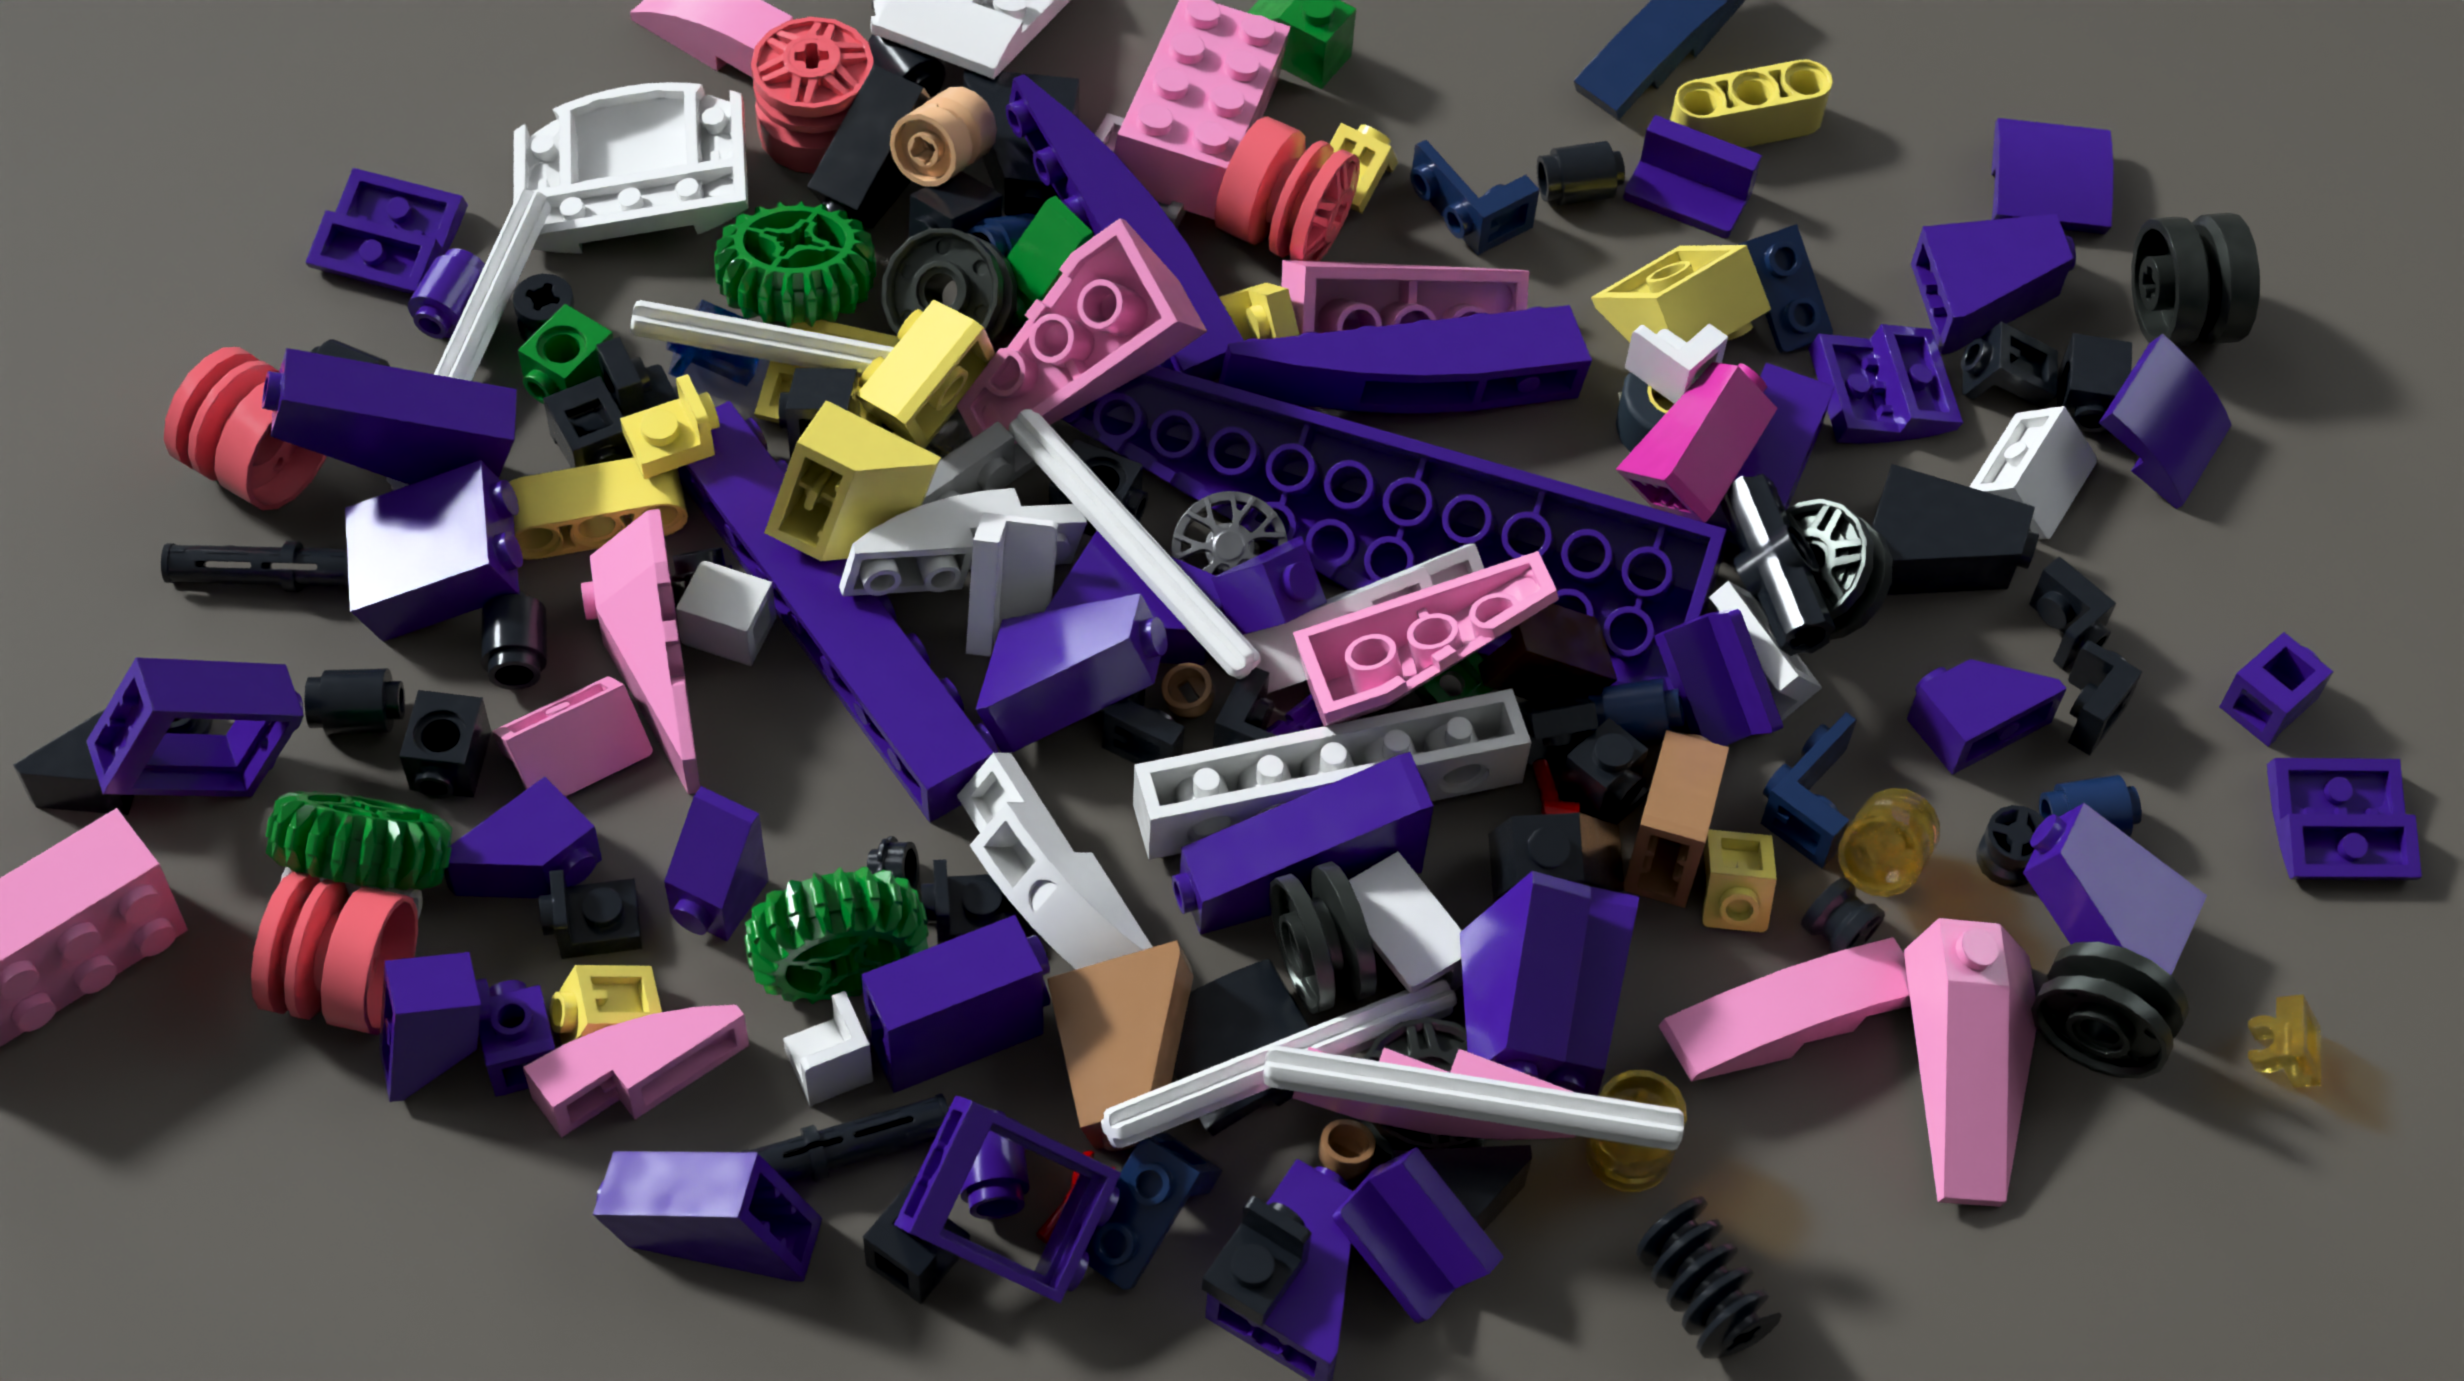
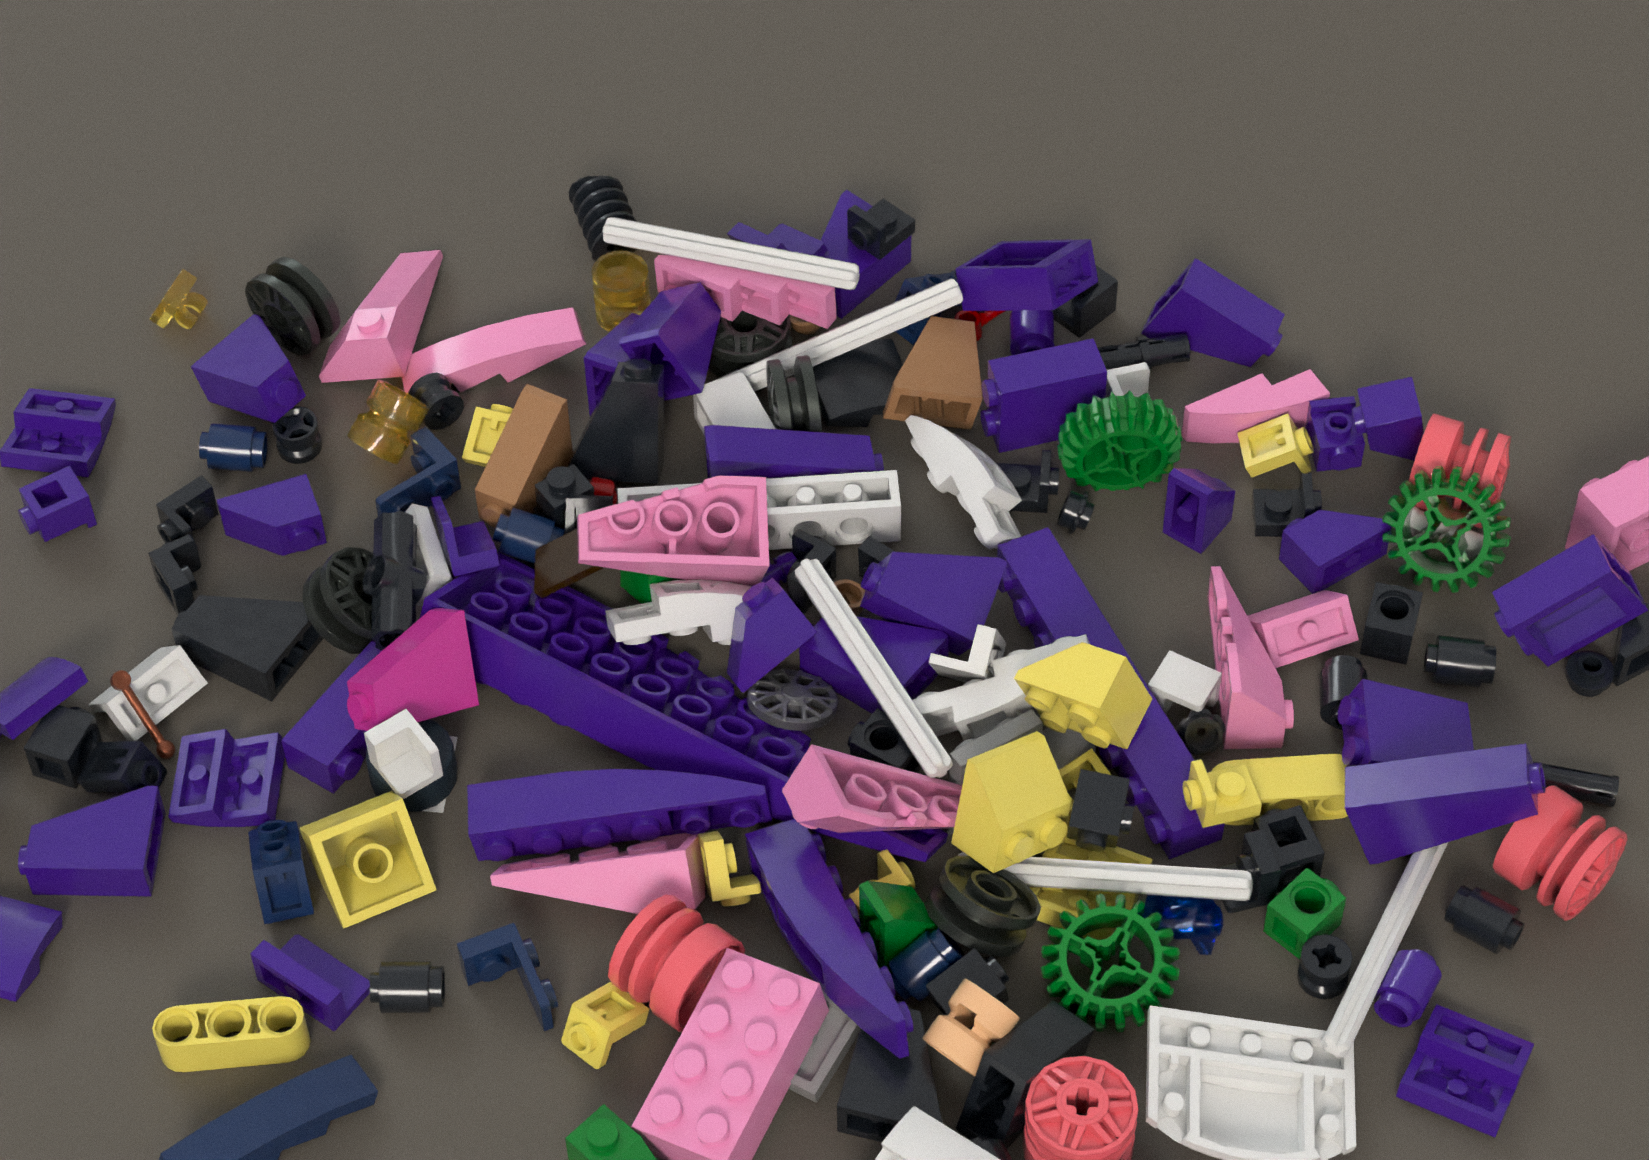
camera: 165 degrees left, 5 degrees down
none -> copper hinge [110,670,175,759]

